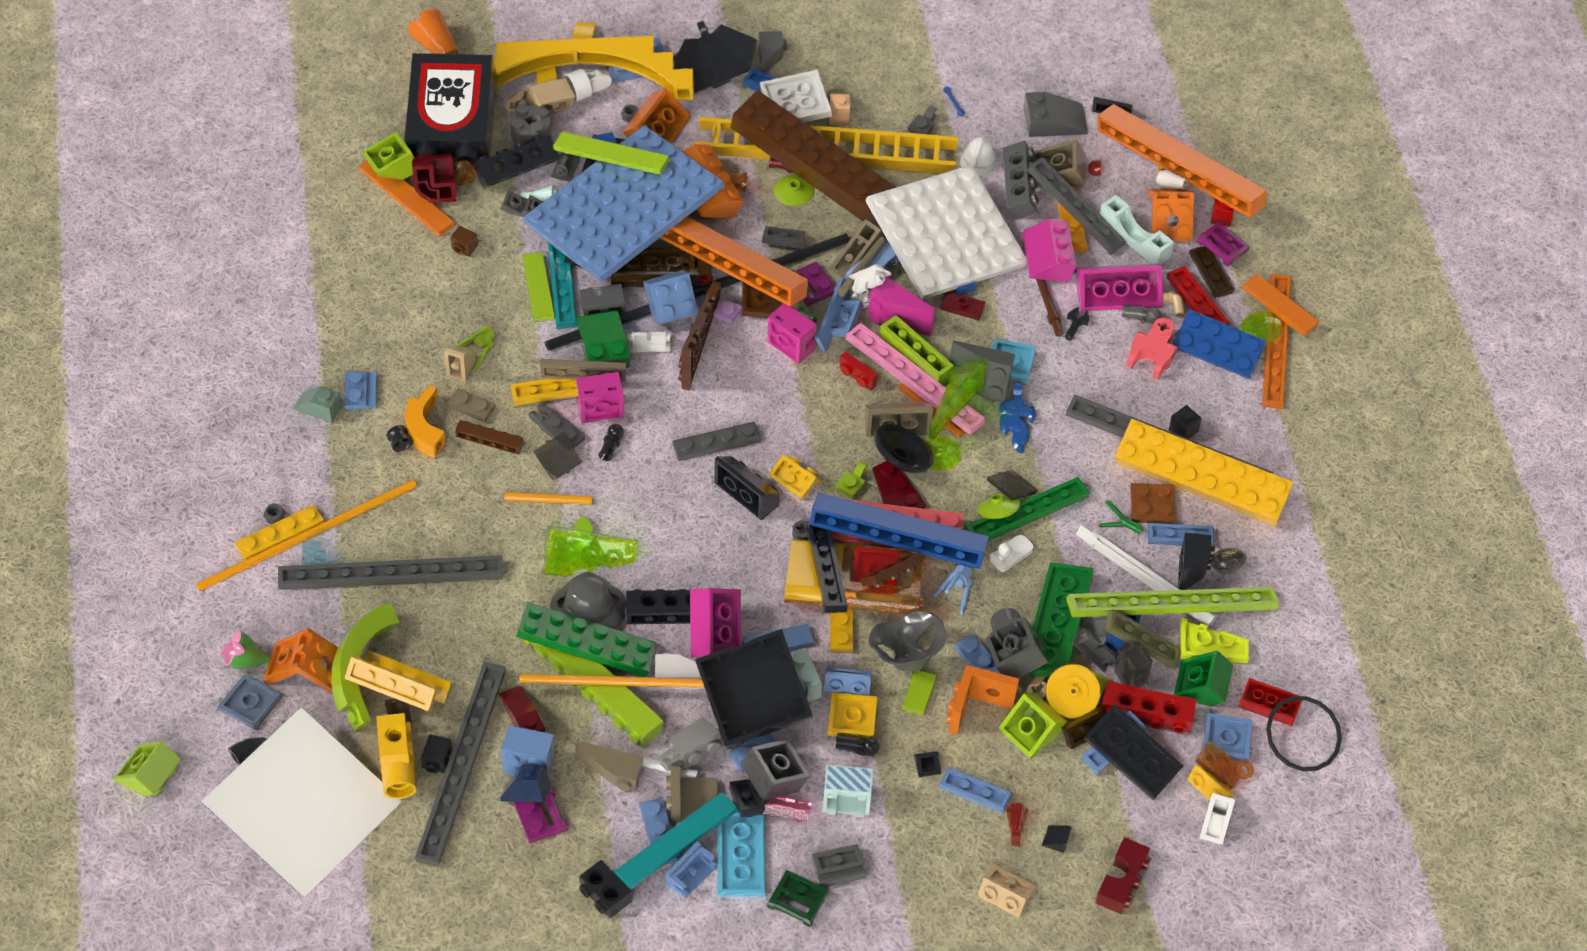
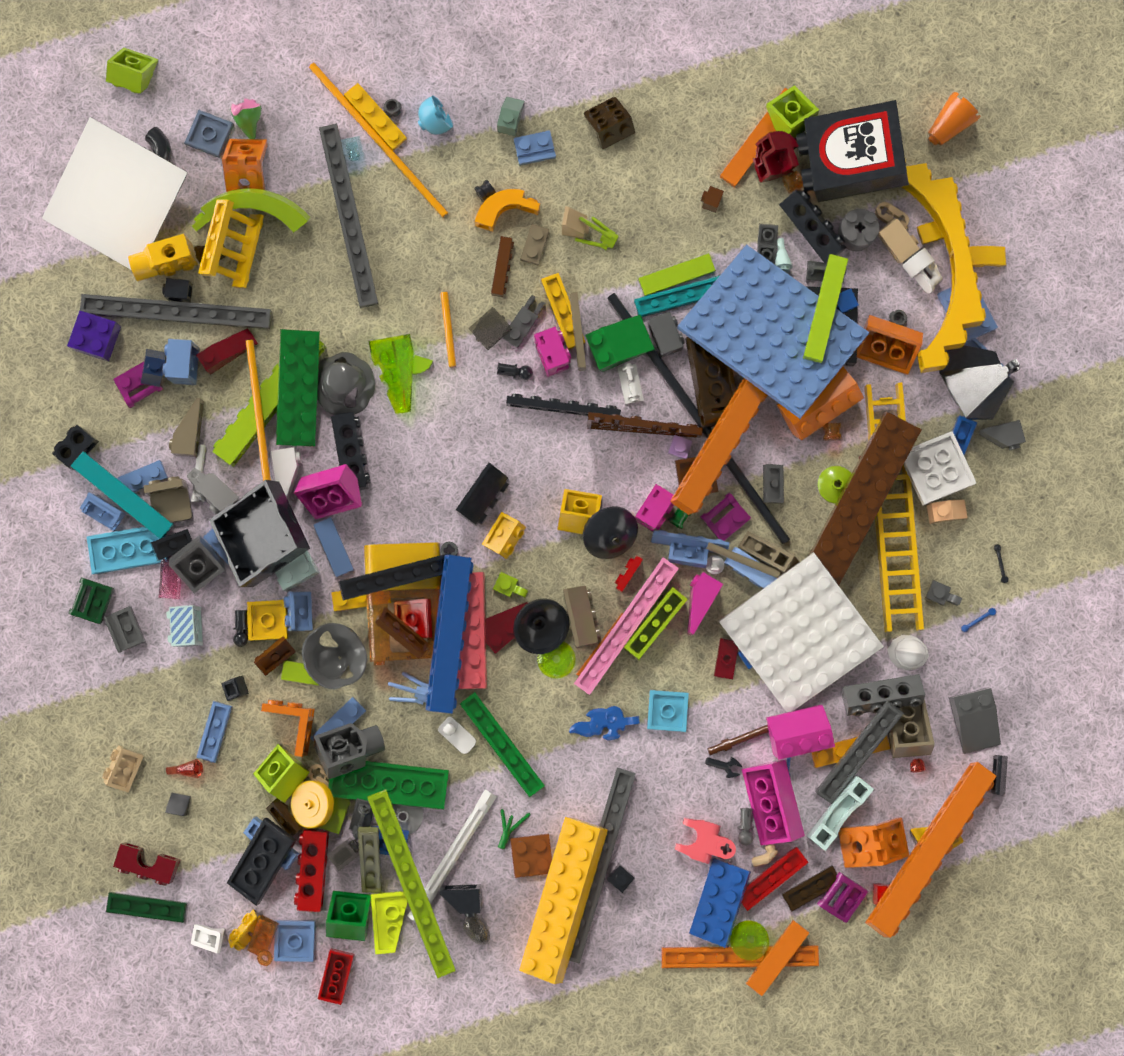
camera: 80 degrees right, 30 degrees up
medium blue brick [643,270,698,325] -> none
dark grey plate [672,421,761,461] -> none
white hinge [849,264,891,294] -> none
clear neon green wedge [929,359,987,440] -> none
dark grey slope [949,340,1015,402] -> none
lime dish [977,493,1020,519] -> none
clear smoke piece [987,470,1038,501] -> none
medium blue tile [1147,523,1214,546] -> none
white cone [1156,170,1188,190] -> none
black piece [1266,696,1342,772] -> none
none -> dark purple brick [67,310,121,362]
none -> dark green tile [106,892,187,923]
none -> reddish brown plate [254,636,296,676]
none -> medium azure cylinder [418,95,453,135]
none -> black plate [506,394,621,416]
none -> yellow slope [557,489,602,534]
none -> black dish [582,506,638,559]
none -> dark brown bracket [584,97,636,150]
none -> black hinge [994,544,1009,583]

